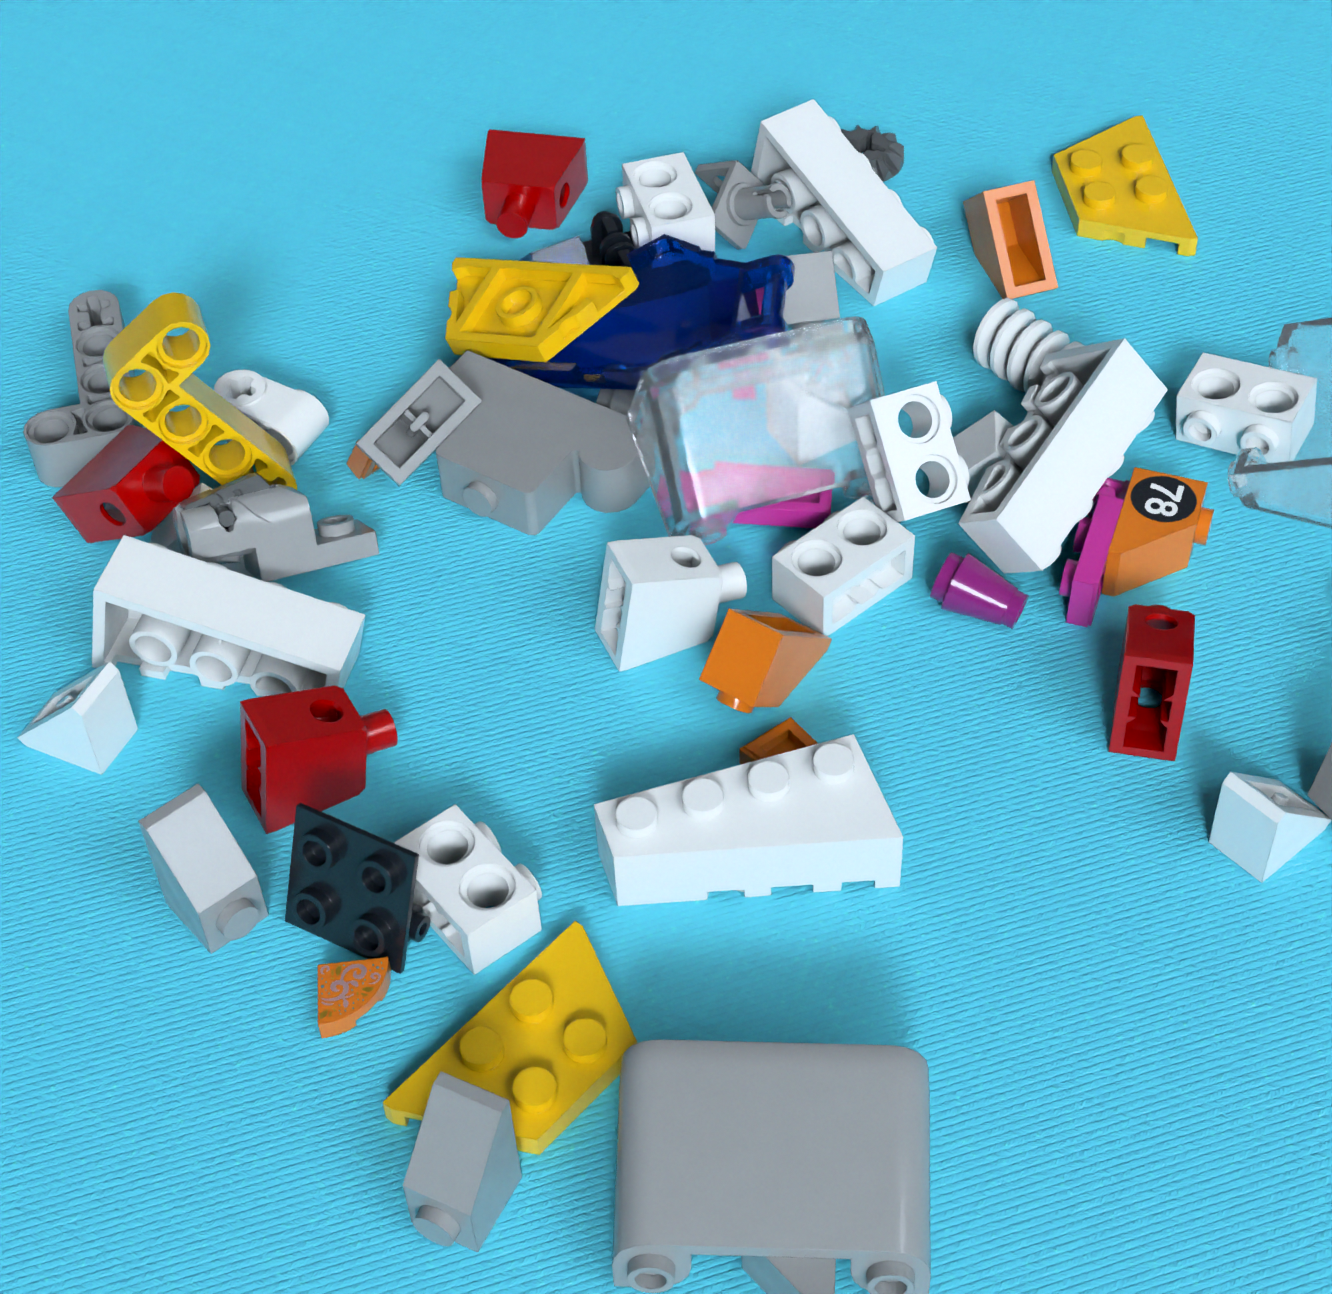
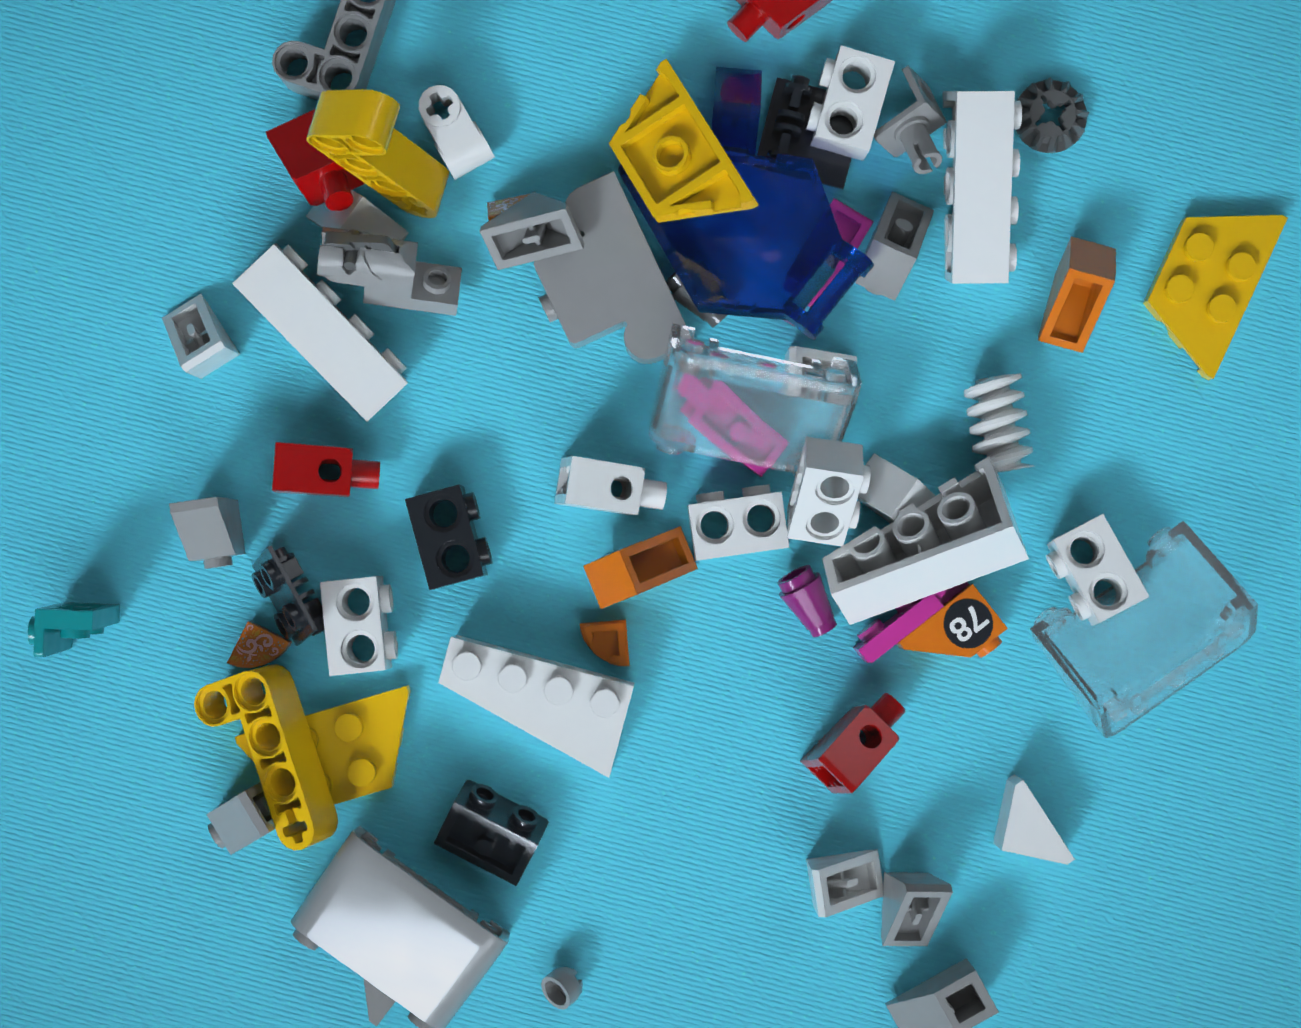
camera: 30 degrees right, 40 degrees up
none -> teal bracket [28,602,120,657]
none -> yellow beam [194,664,338,850]
none -> black brick [405,484,493,590]
none -> black bracket [433,780,549,886]
none -> light grey hinge [541,967,583,1010]

